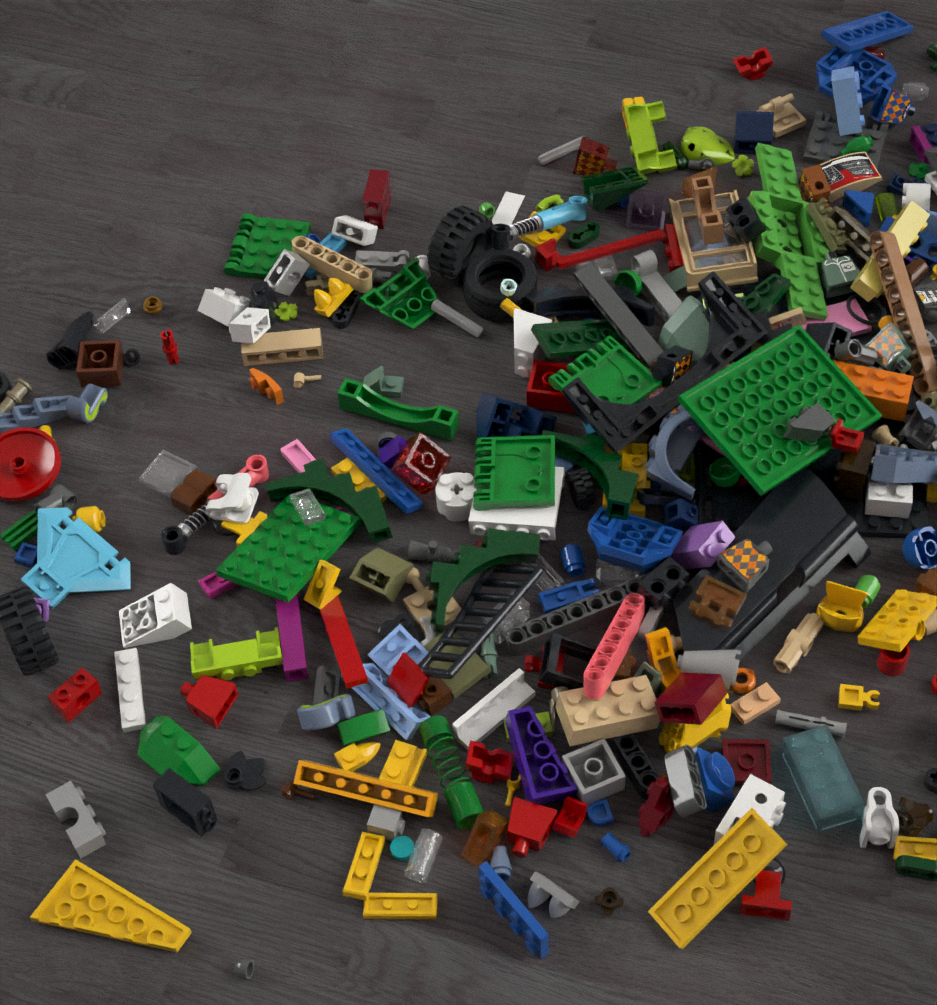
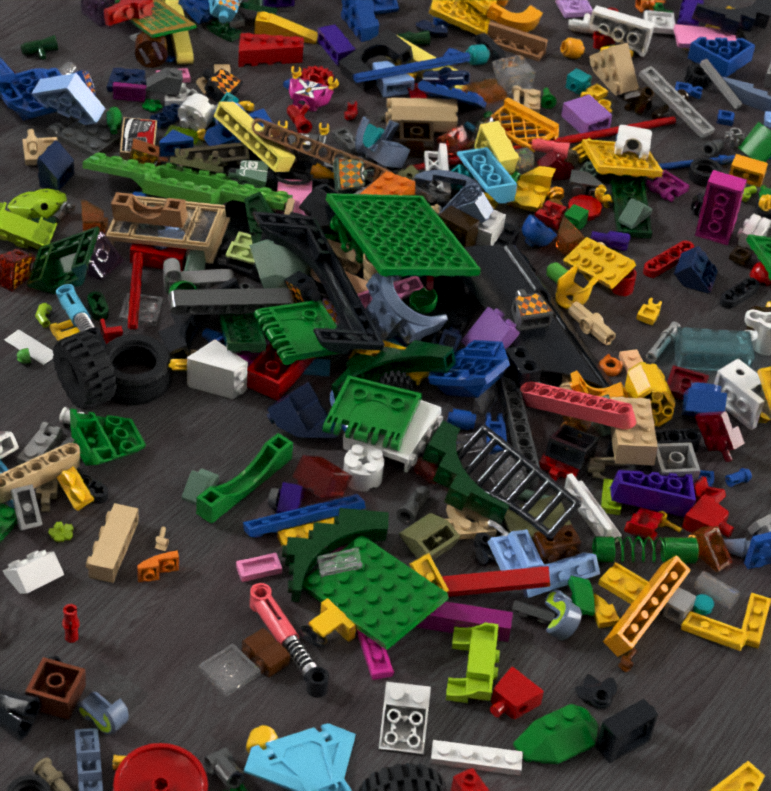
camera: 80 degrees left, 10 degrees down
white piece [205,473,259,524] -> none
white brick [229,307,271,344] -> none
black brick [249,281,278,326] -> none
red piece [386,653,430,707] -> none
light grey axle [431,299,483,337] -> none
light aqua hinge [500,279,517,297] -> none
dark red brick [654,673,727,725] -> none
dark grey beam [664,745,706,818] -> none
light grey cone [677,649,741,696] -> none
clear orange plate [689,575,747,628] -> none
black brick [726,196,766,243] -> none
lime plant [731,154,754,177] -> none
dark grey slope [783,402,836,442] -> none
red bracket [829,419,864,453] -> none
dark grey piece [834,339,878,366] -> none

